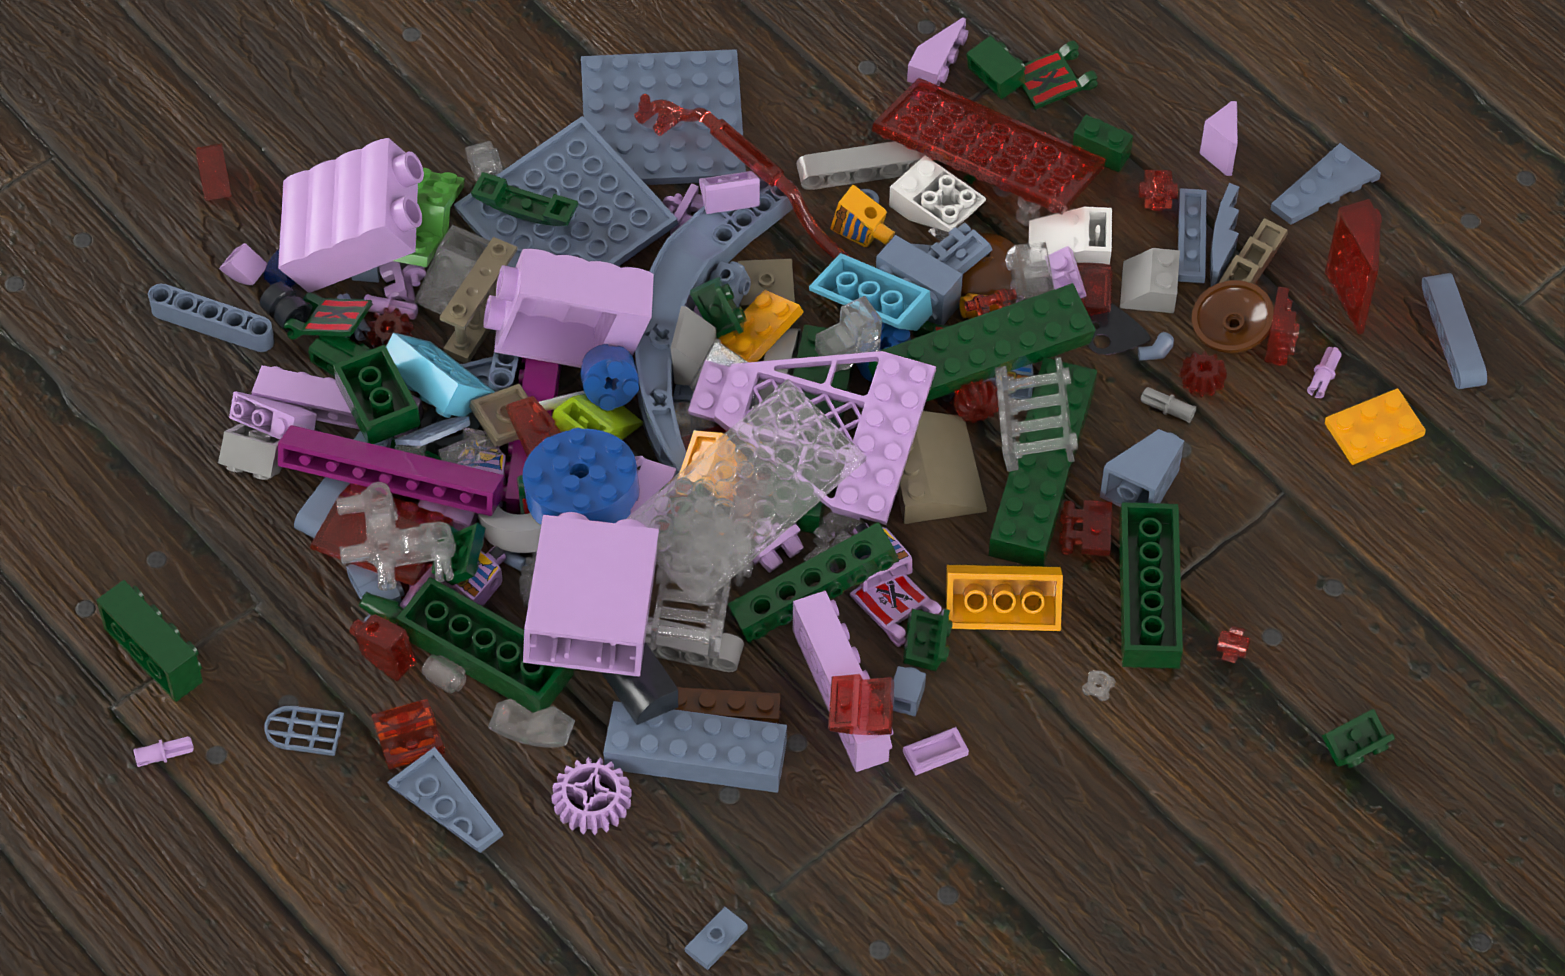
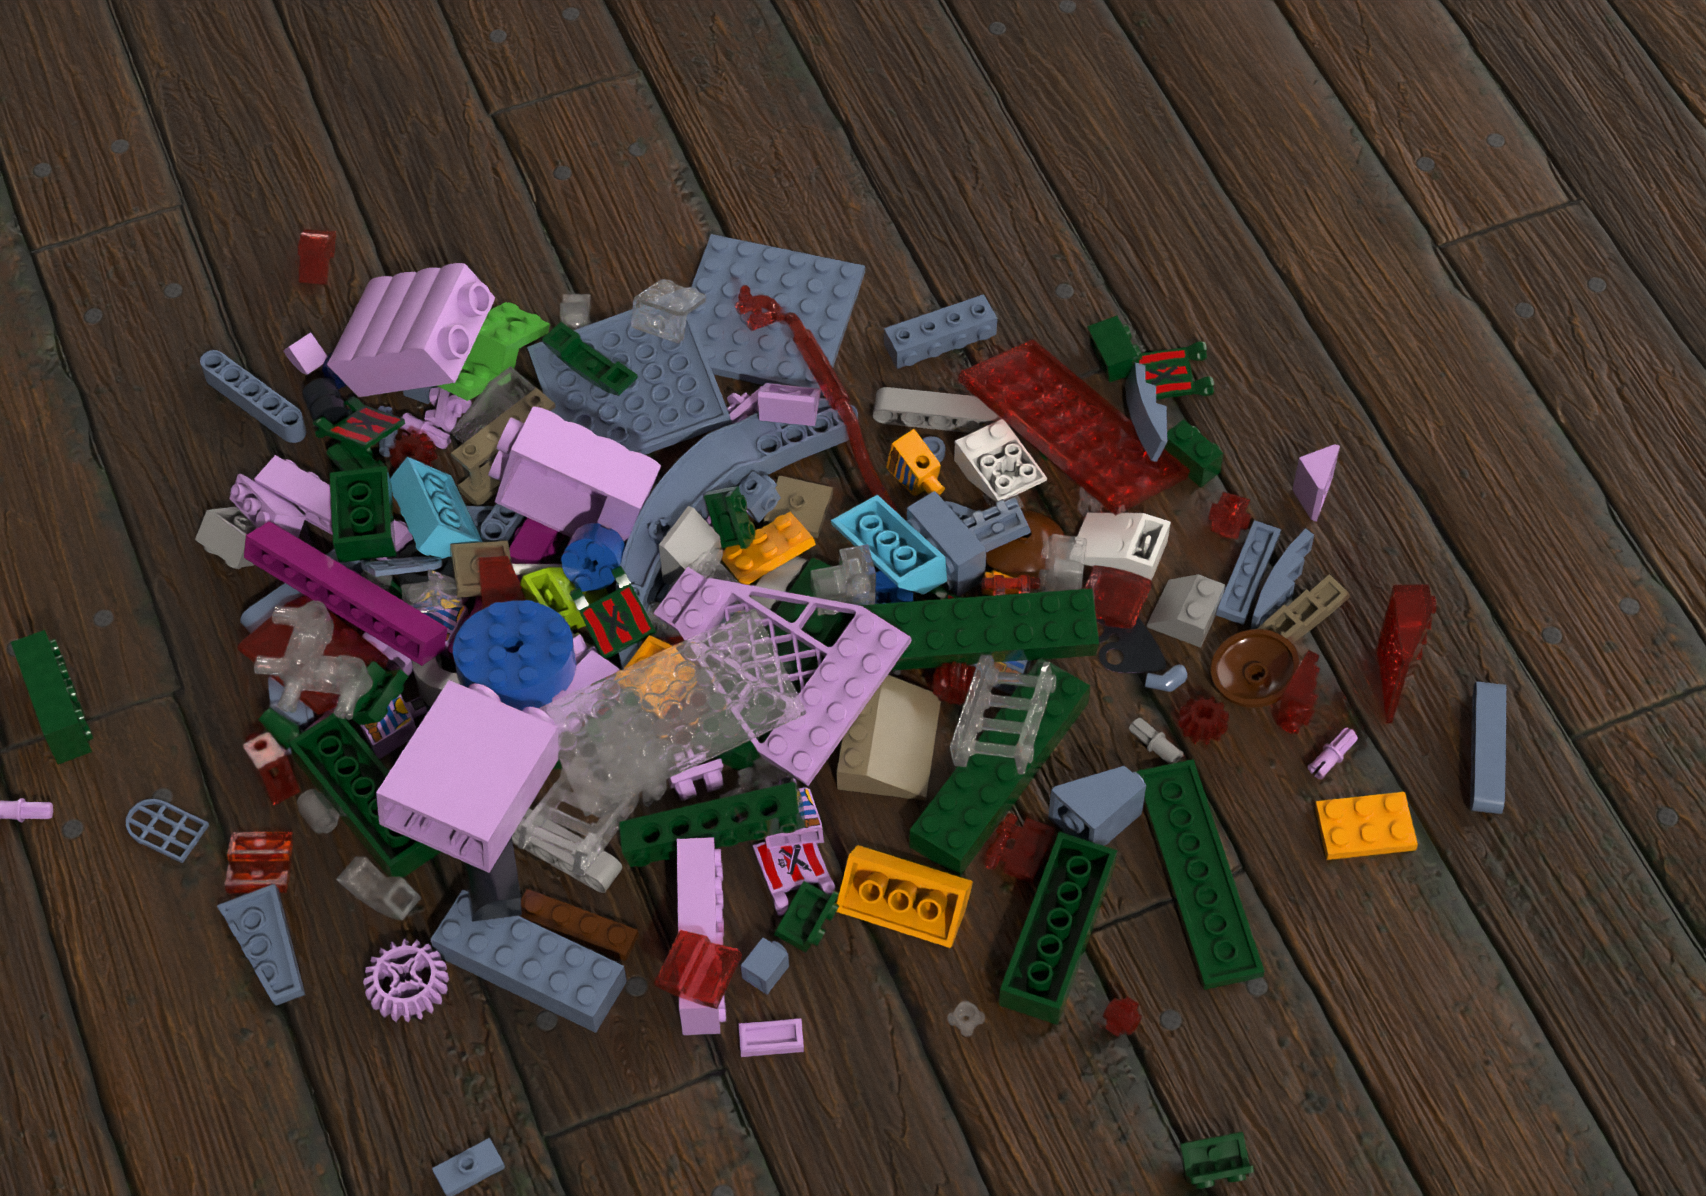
camera: 20 degrees right, 0 degrees up
lavender slope [907,18,968,91] -> none
lavender plate [1044,246,1087,298] -> none
sand blue wing [1270,143,1381,225] -> none
none -> flag [570,566,657,659]
none -> clear bracket [631,279,706,344]
none -> sand blue brick [884,294,997,369]
none -> sand blue slope [1125,362,1167,462]
none -> dark green plate [1136,759,1265,990]

